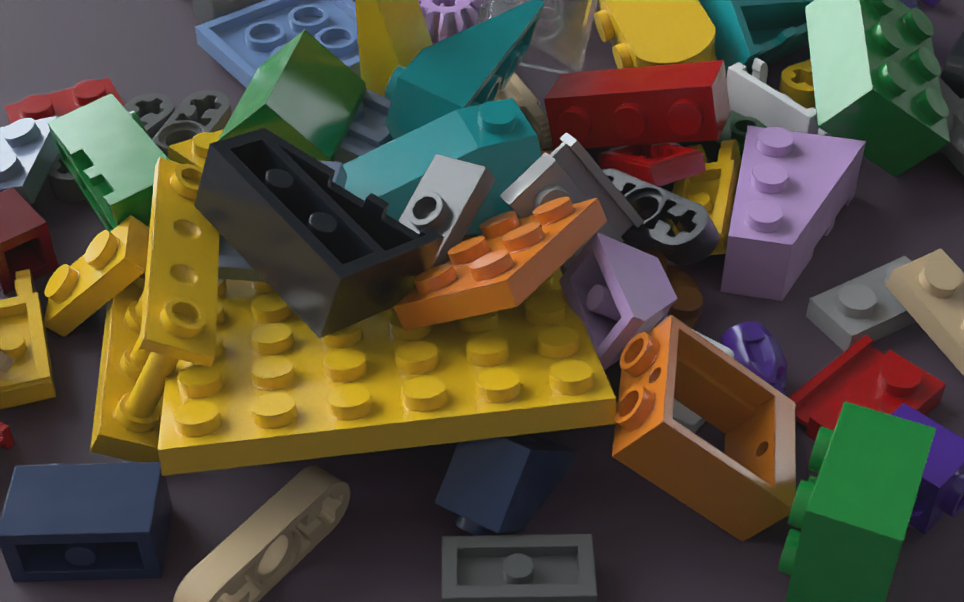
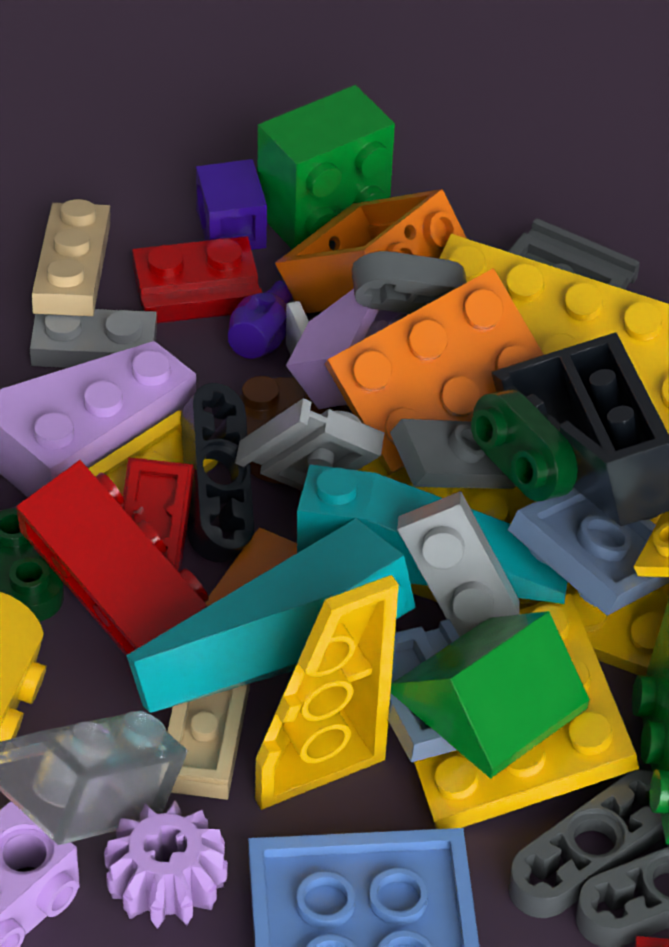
camera: 150 degrees left, 5 degrees up
none -> dark grey beam [351,251,467,314]
none -> light grey plate [397,491,520,637]
none -> dark green plate [471,389,577,502]

